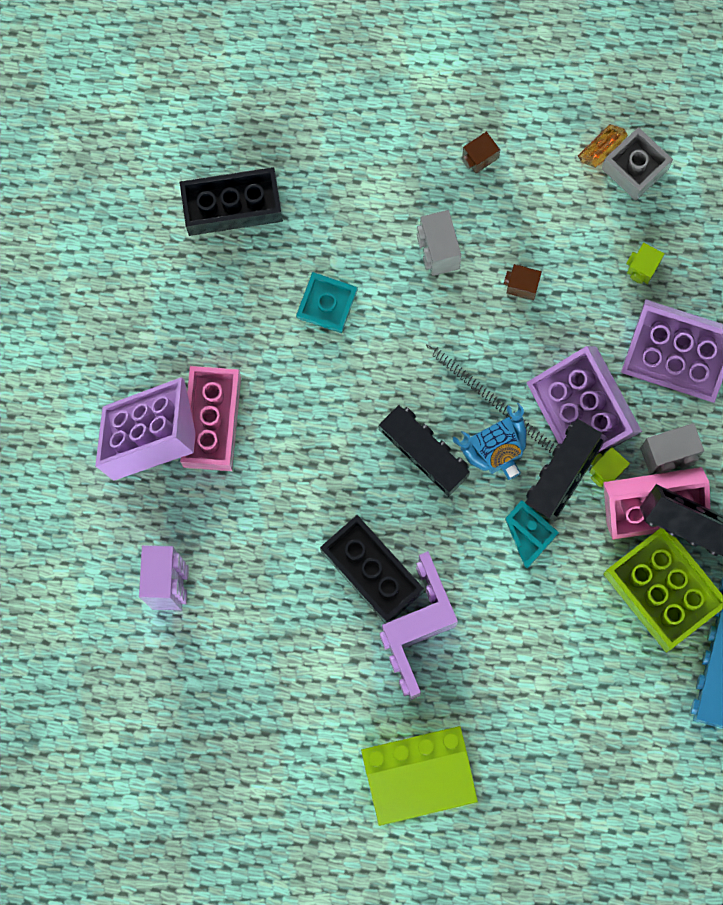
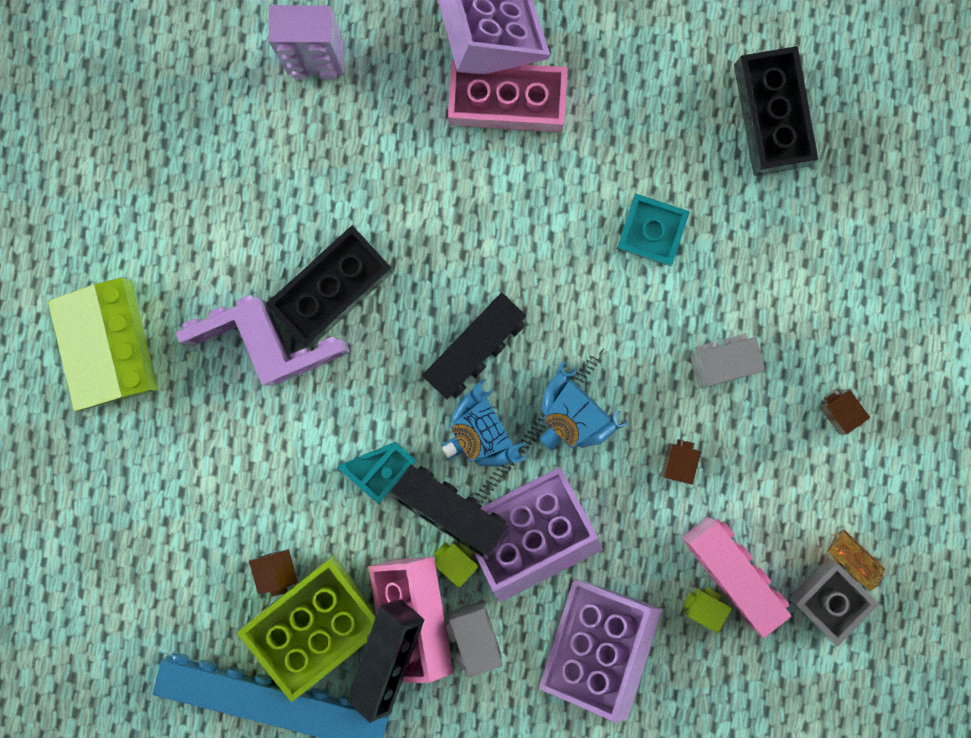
camera: 85 degrees right, 10 degrees up
none -> reddish brown brick [249,549,298,597]
none -> dark azure torso [539,361,627,451]
none -> bright pink brick [681,517,792,638]

